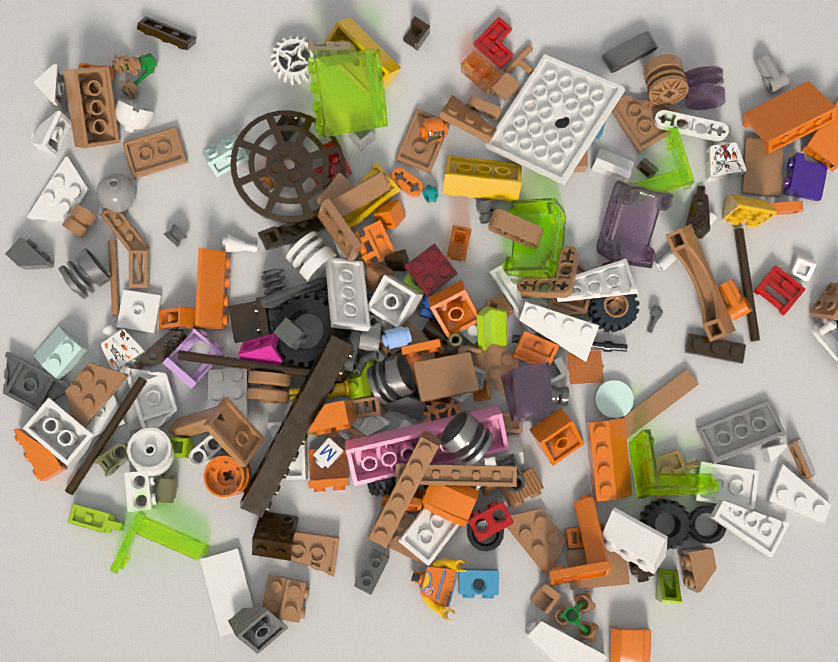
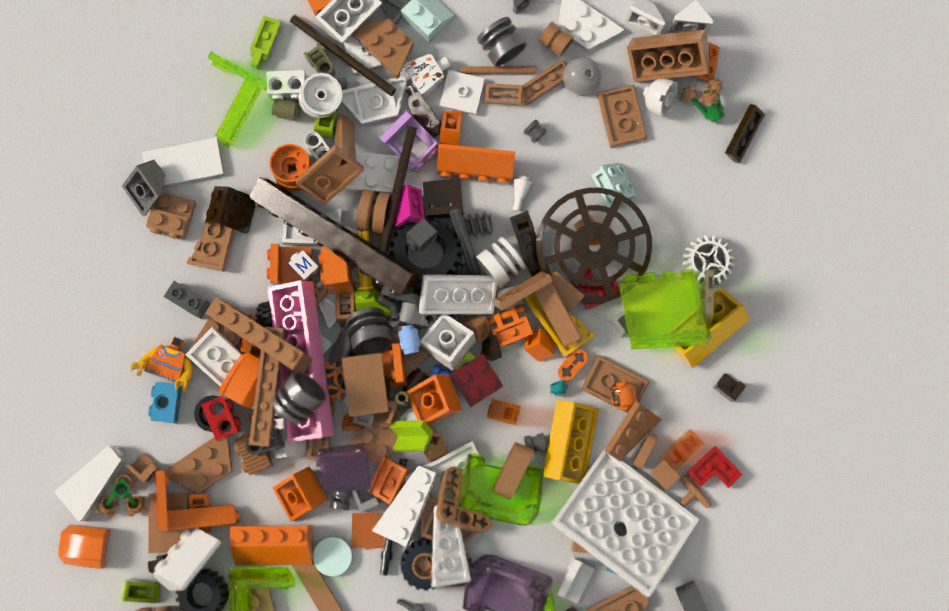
camera: 95 degrees right, 0 degrees up
dark brown bracket [277,115,304,141] -> none

